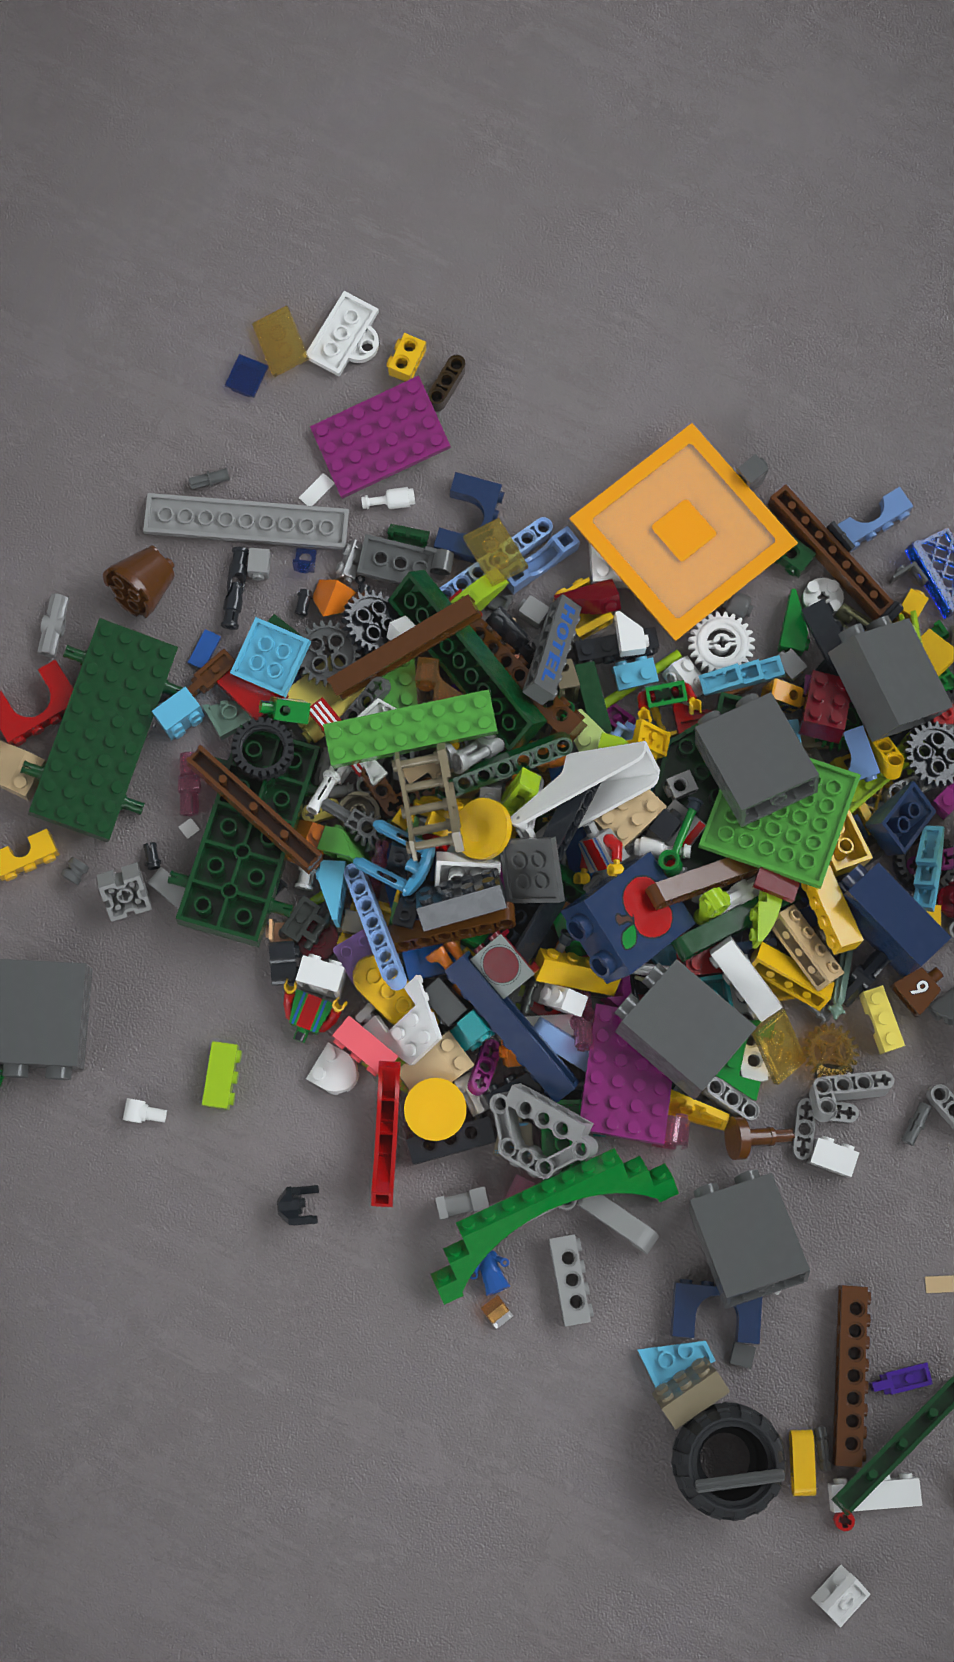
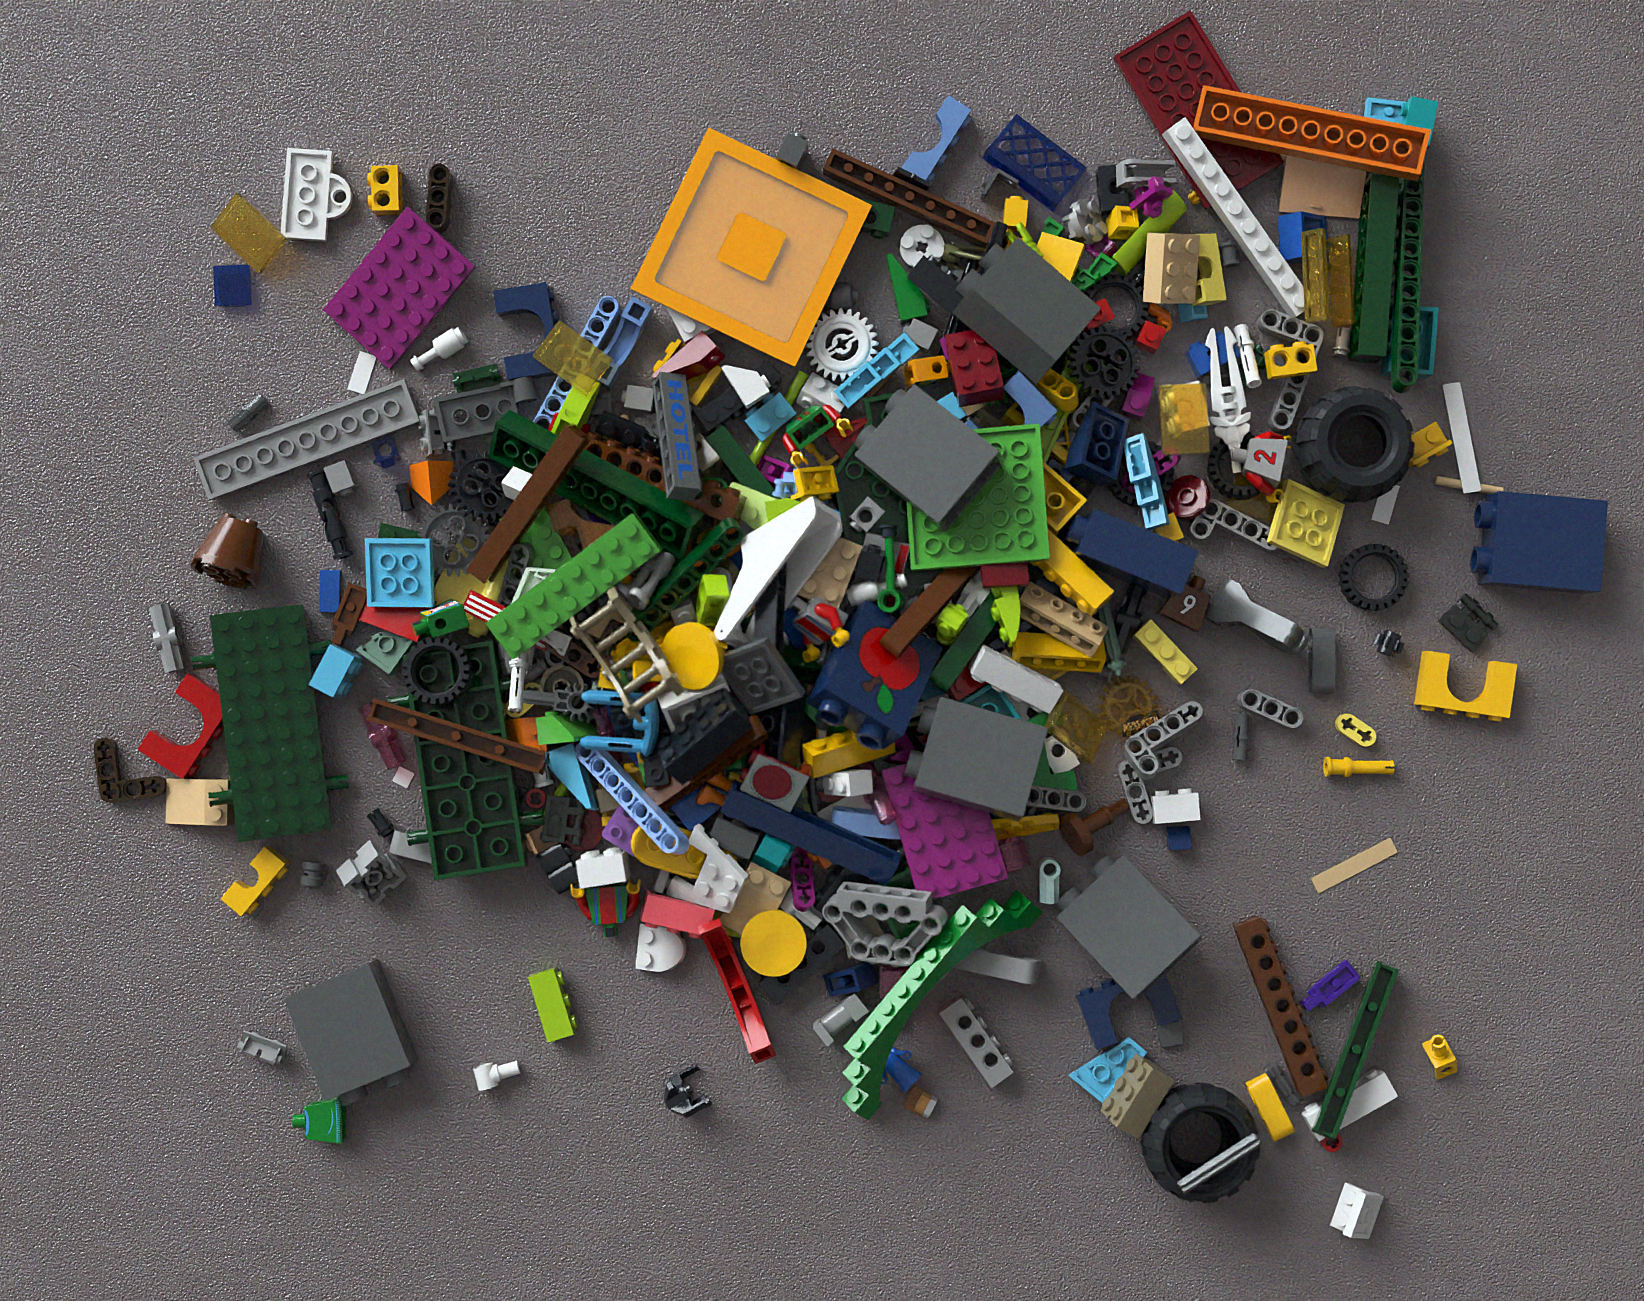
camera: 20 degrees left, 10 degrees up
none -> red bush [526,788,547,808]
none -> dark blue slope [823,962,878,997]
none -> light aqua piece [1038,857,1060,904]
none -> dark blue slope [1166,826,1192,850]

